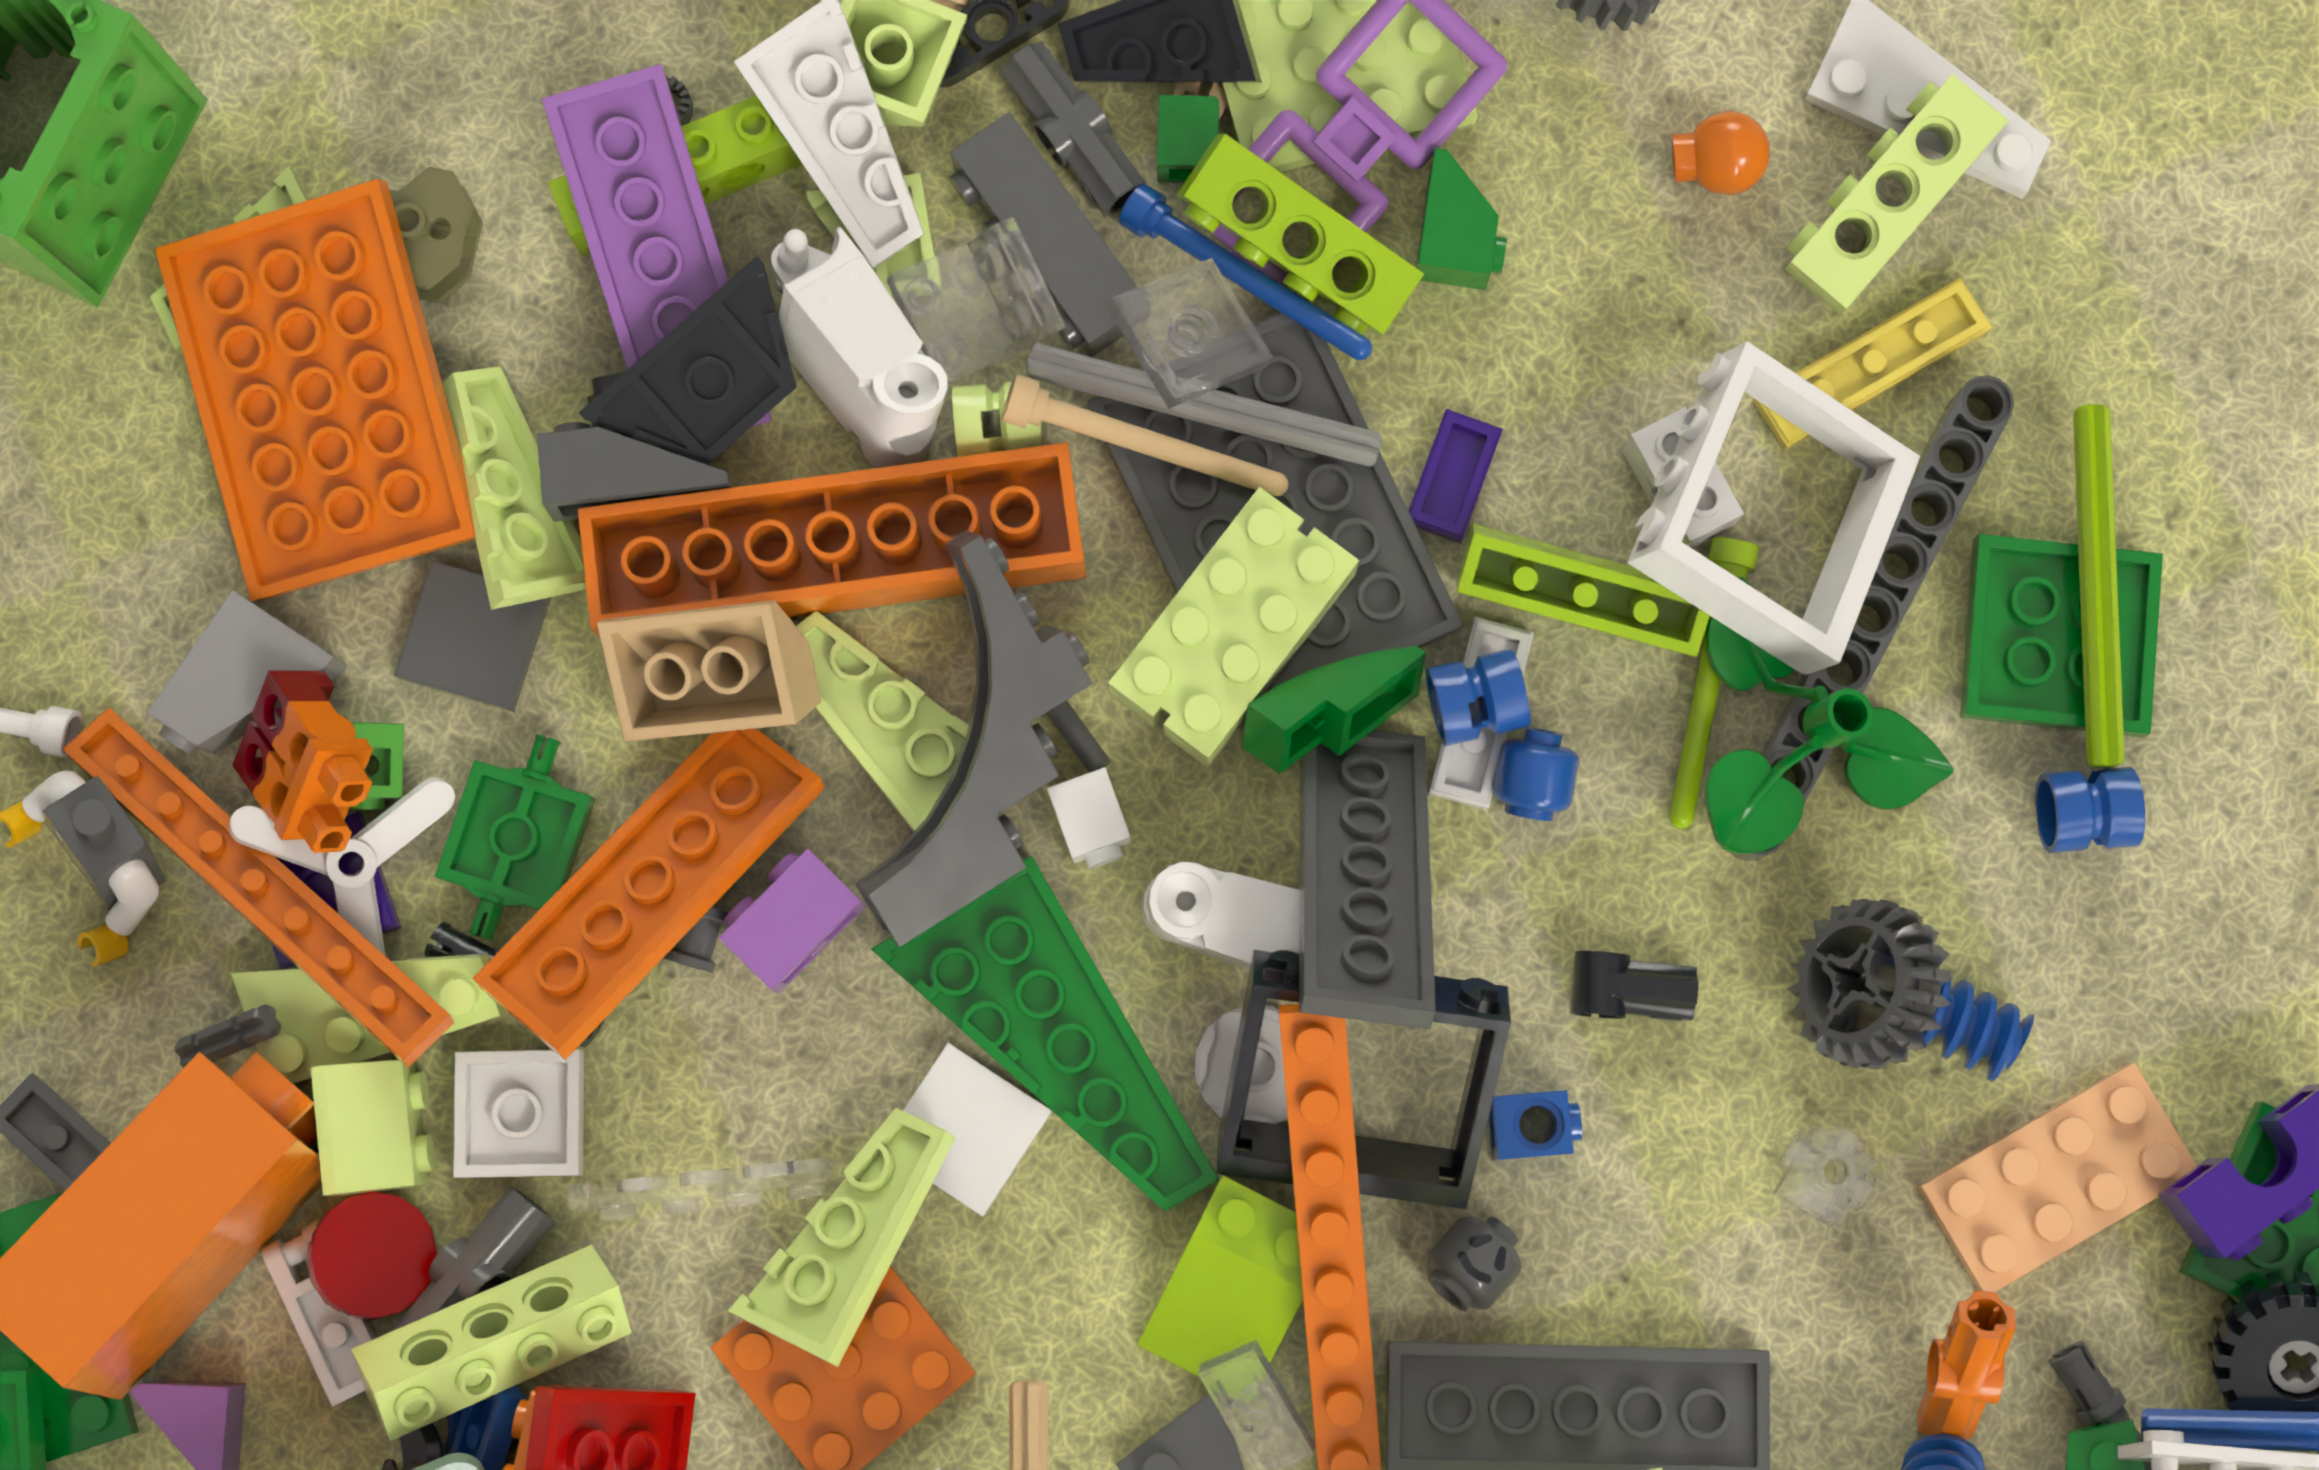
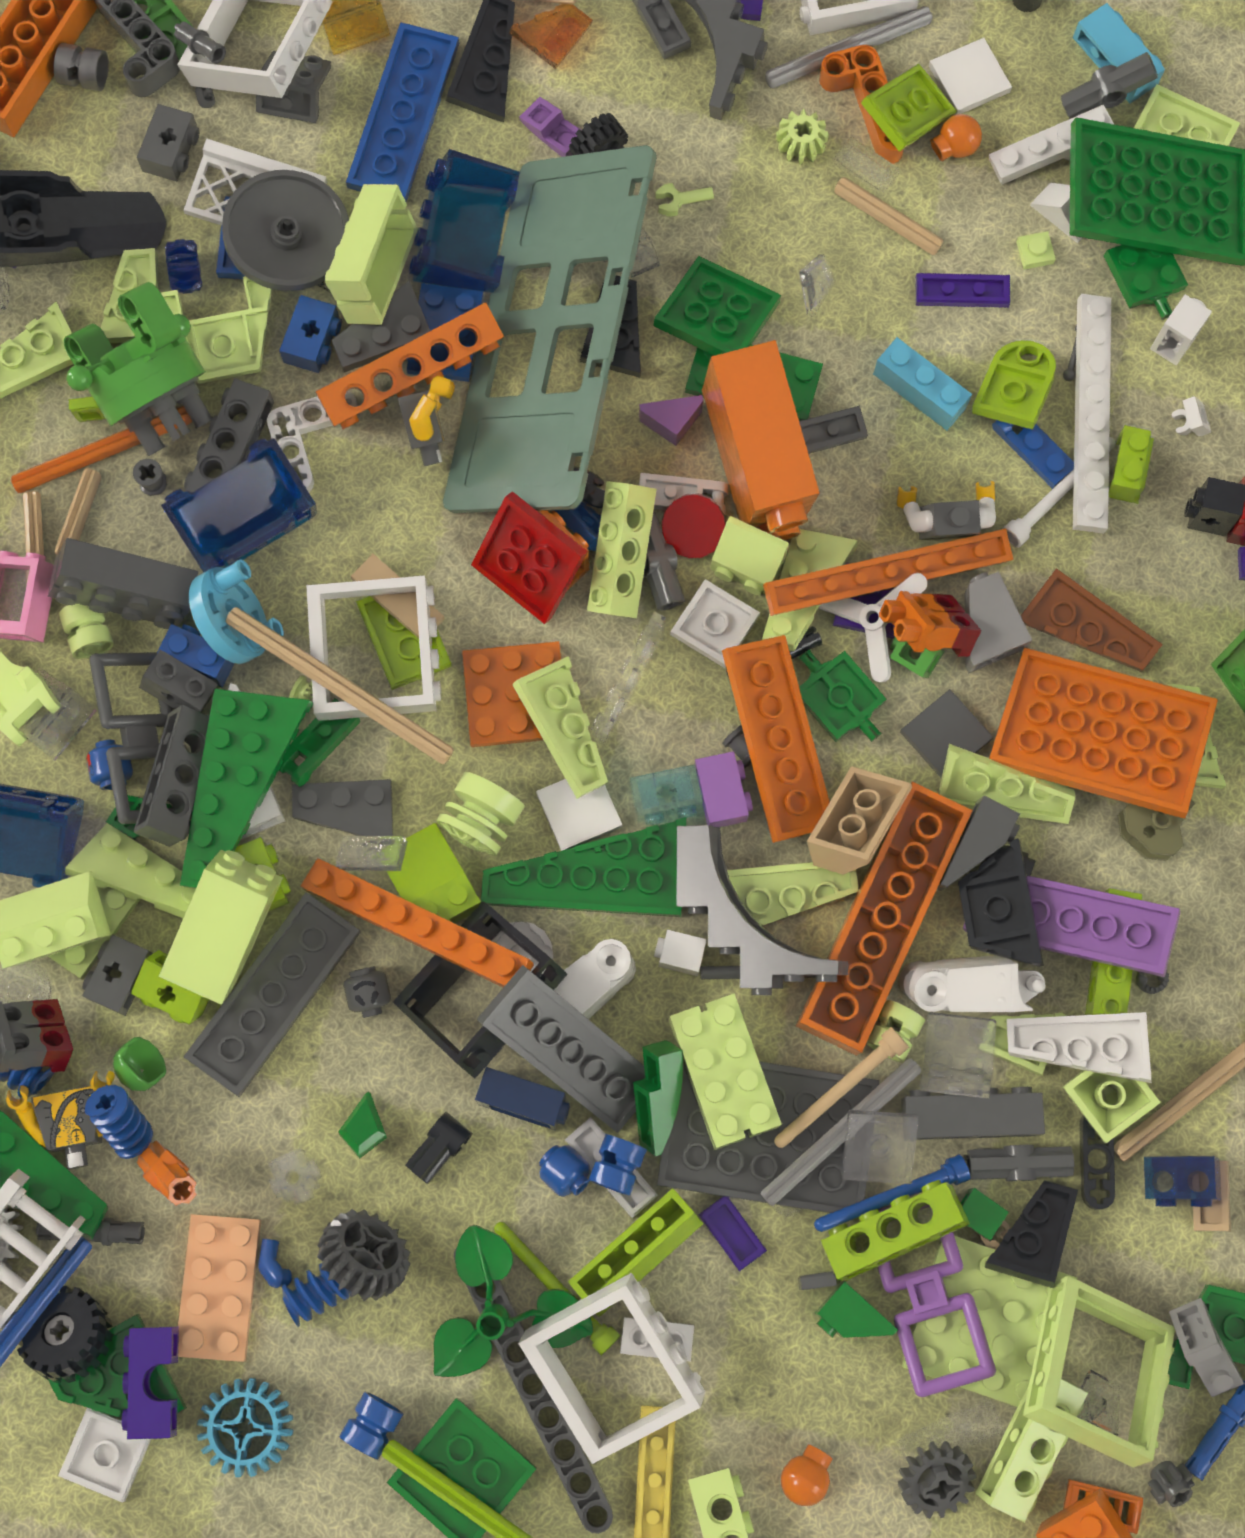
camera: 120 degrees right, 5 degrees down
dark grey axle [175,1004,281,1068] -> none
blue brick [1488,1090,1582,1161] -> none
none -> medium azure gear [197,1378,294,1477]
none -> blue arm [258,1239,292,1288]
none -> green piece [338,1092,387,1159]
none -> yellowish green wheel [436,772,525,856]
none -> dark blue window [475,1067,570,1131]
none -> clear light blue brick [629,764,703,825]
none -> dark grey tile [798,1271,837,1290]
none -> dark orange wing [1021,568,1163,672]

